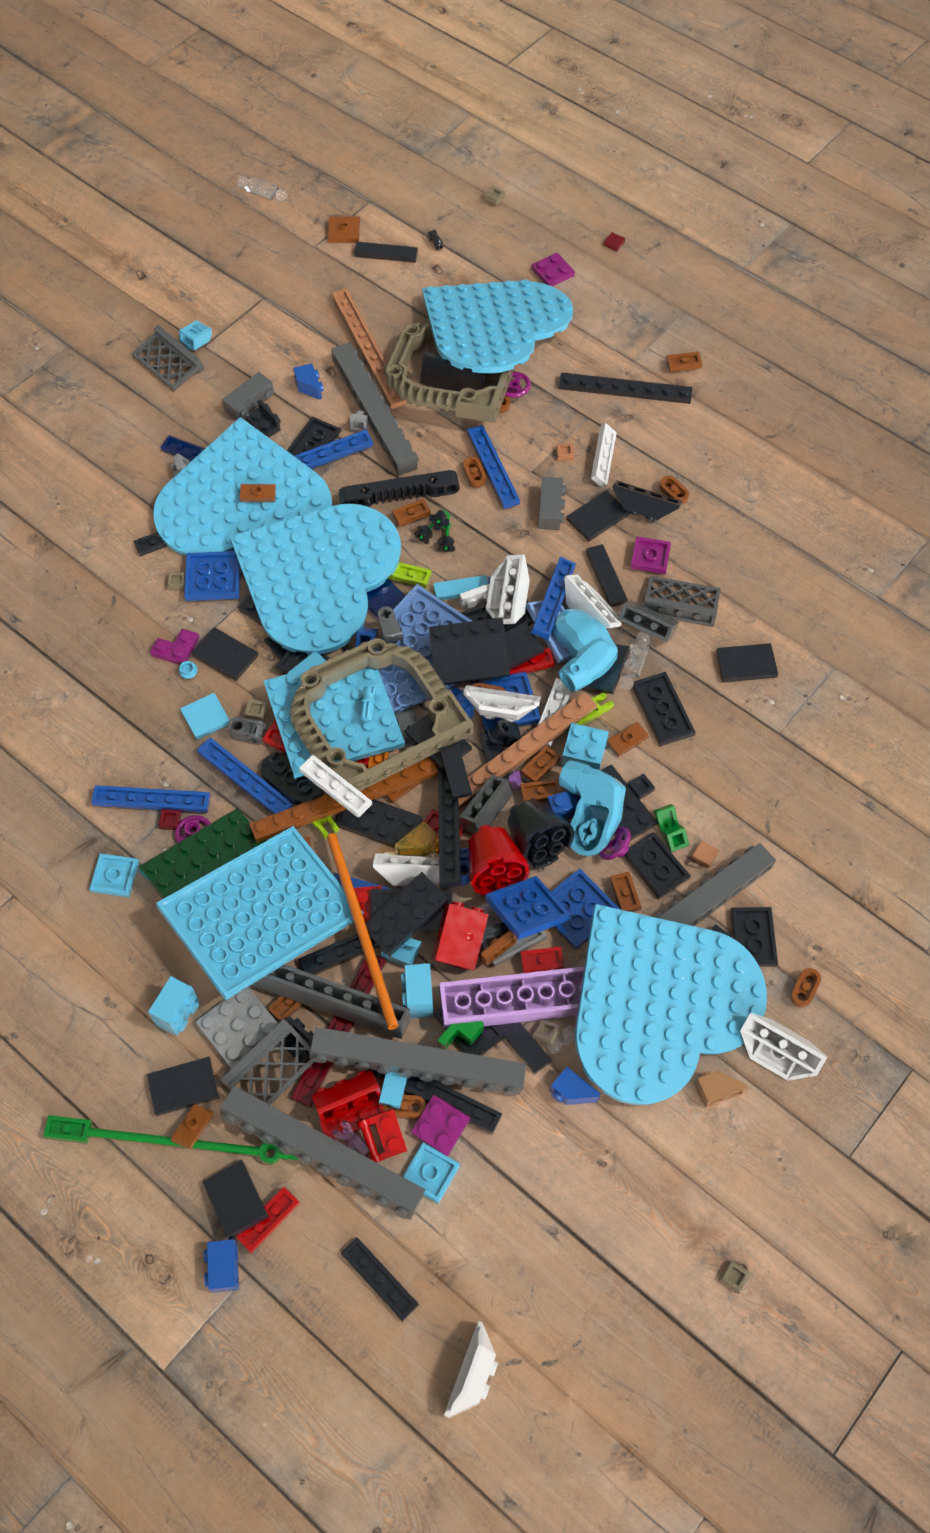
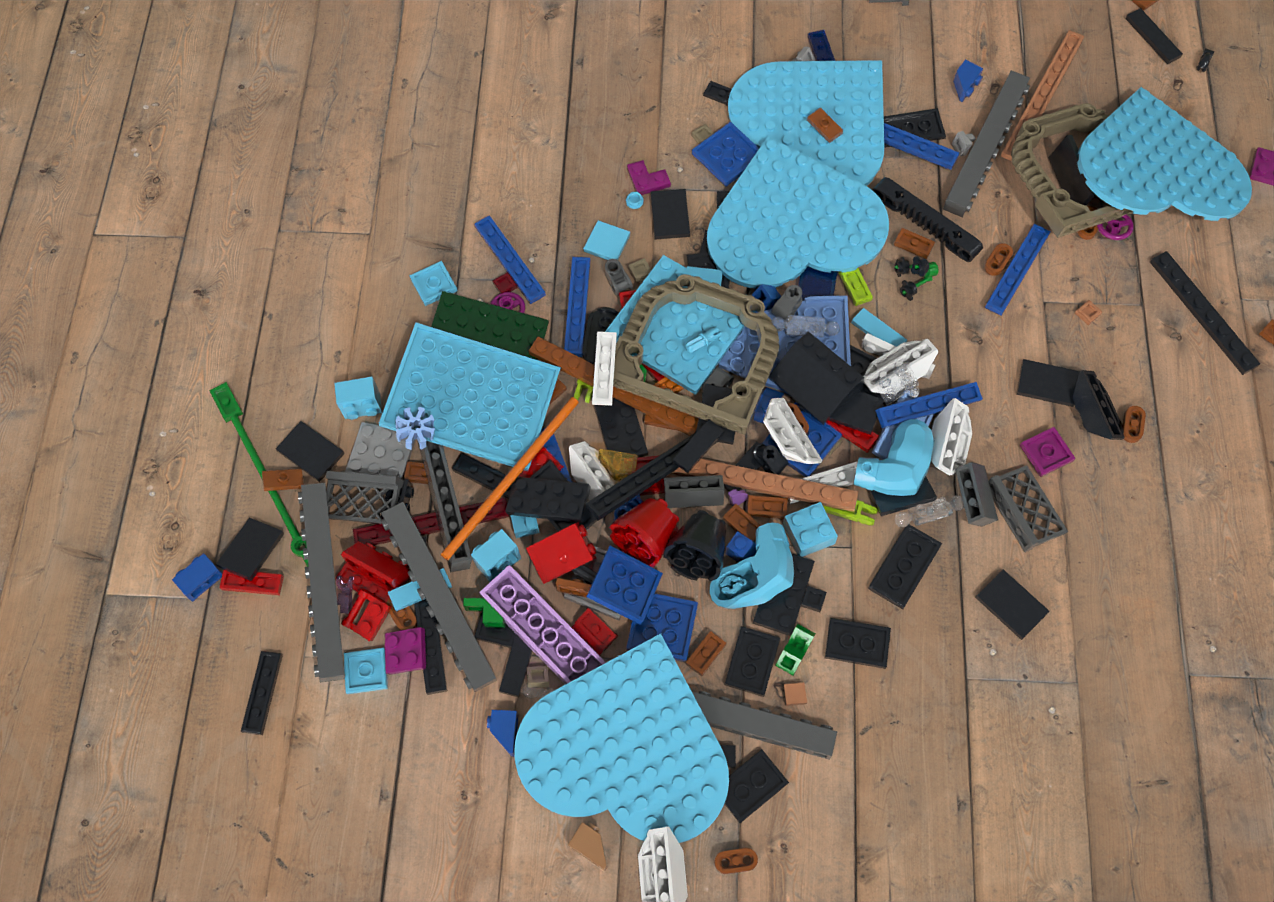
camera: 55 degrees right, 5 degrees up
dark grey brick [222,372,274,420] -> none
black bracket [245,399,281,438] -> none
white wedge [444,1321,498,1419] -> none
dark grey brick [538,477,566,530] -> none
black tile [586,544,628,607] -> none
white plate [591,423,617,487] -> none
magenta piece [599,827,631,860] -> none
dark orange plate [607,722,649,757] -> none
none -> light blue gear [396,407,435,450]
none -> clear plate [771,315,840,338]
none -> black tile [825,618,891,669]
none -> clear hinge [875,361,920,406]

